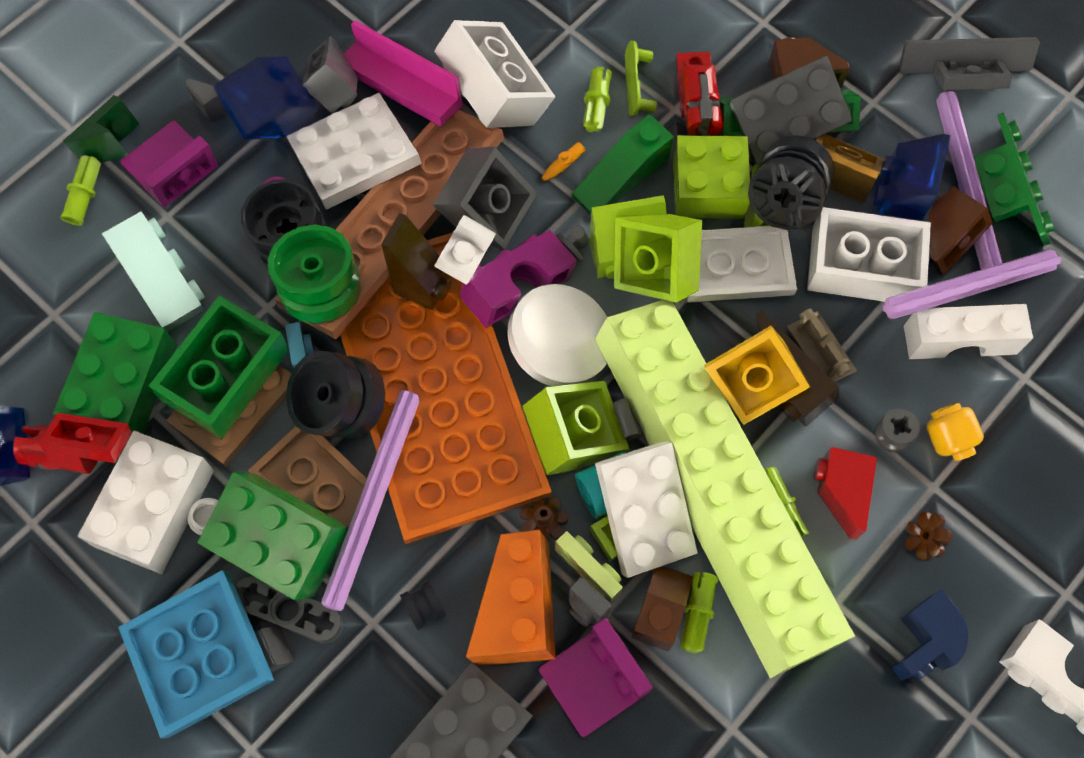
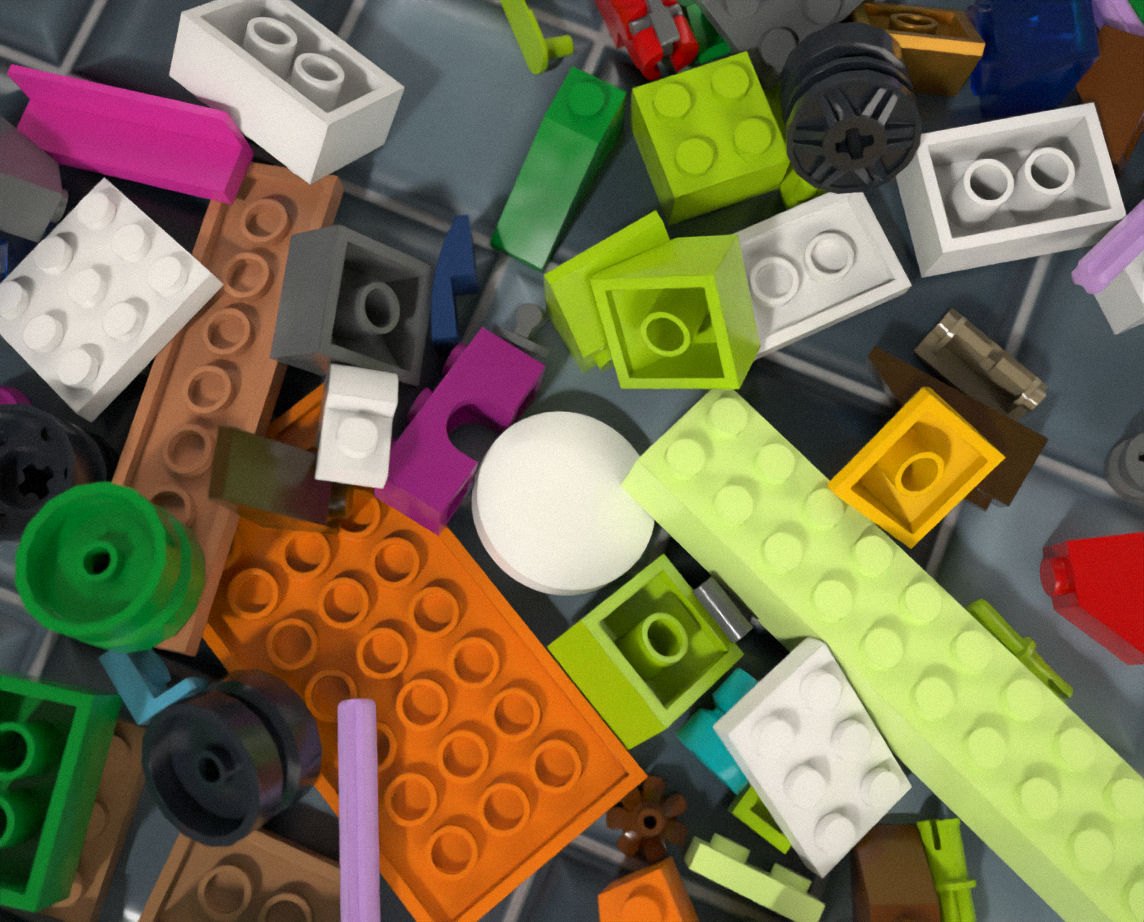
camera: 20 degrees left, 10 degrees up
light orange helmet [541,142,586,181] -> none
lime axle [583,67,612,132] -> none
none -> dark blue slope [431,215,480,356]

